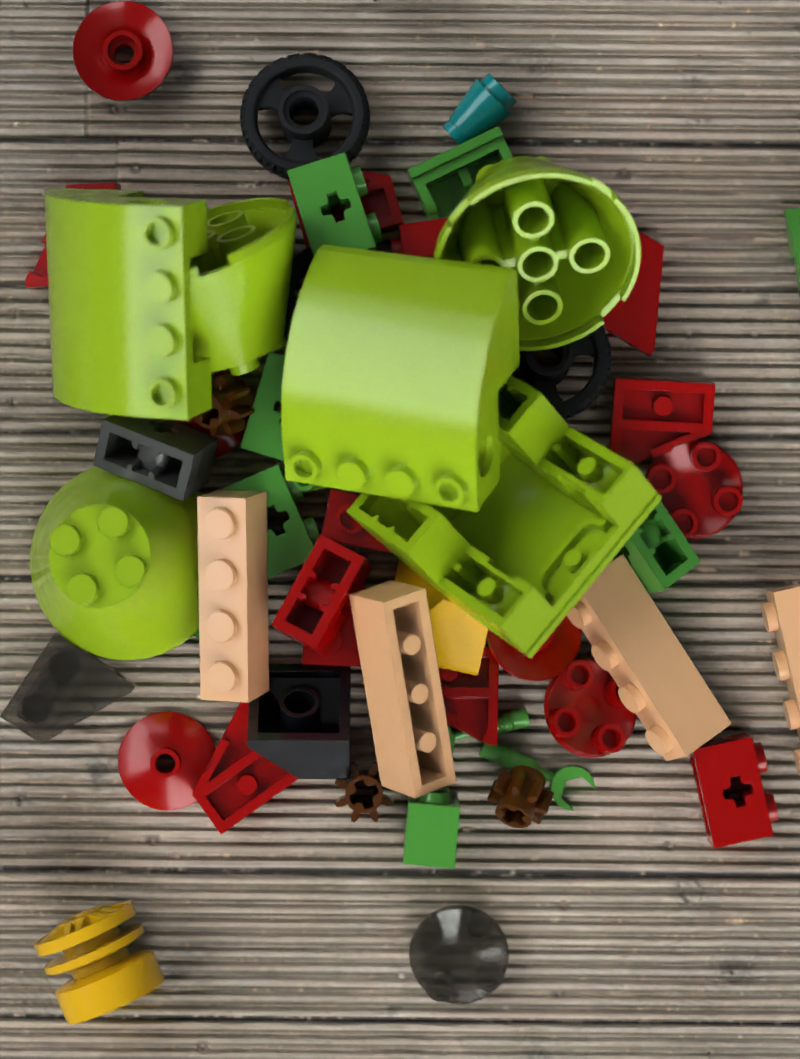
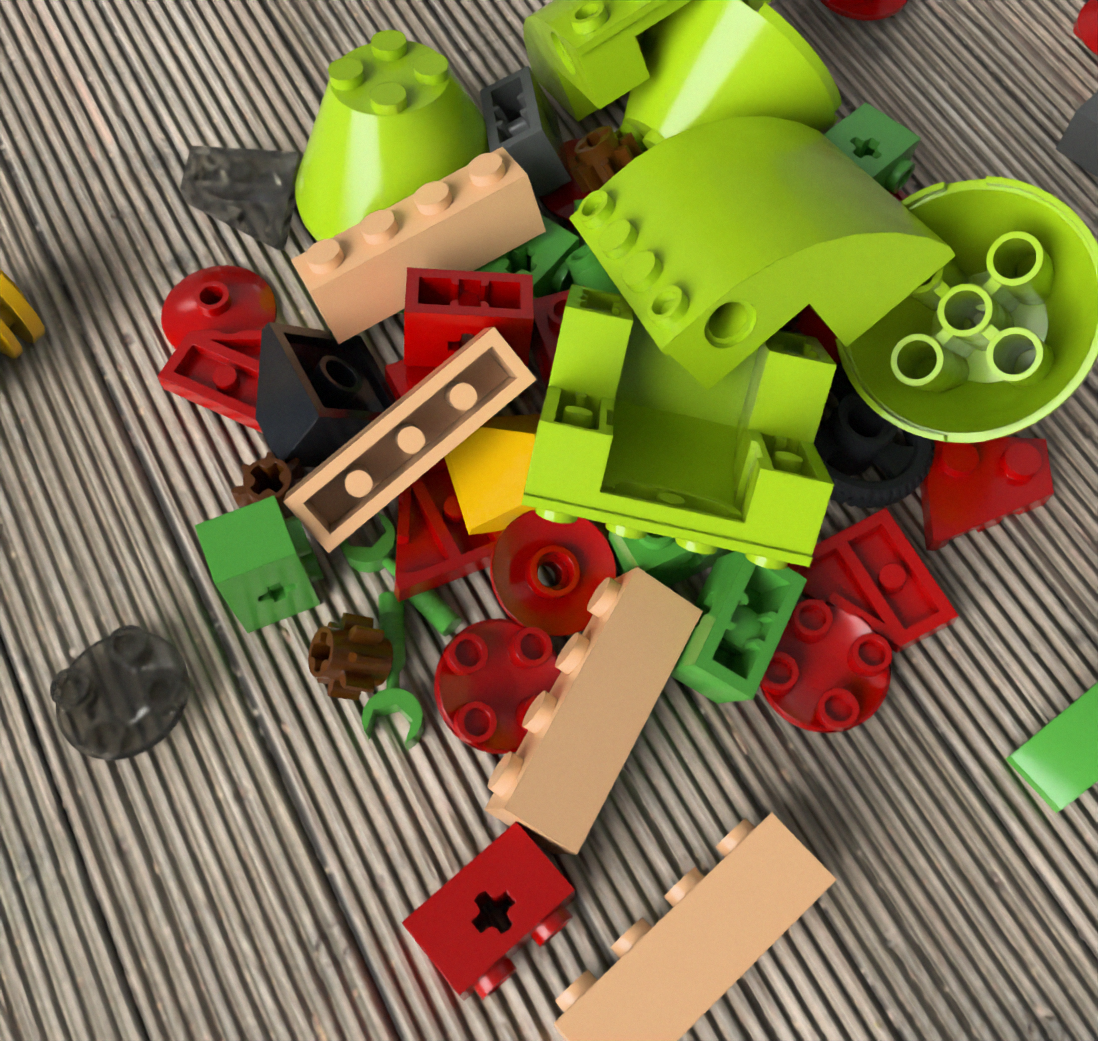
camera: 65 degrees right, 25 degrees down
black wheel [240,53,370,180] -> none

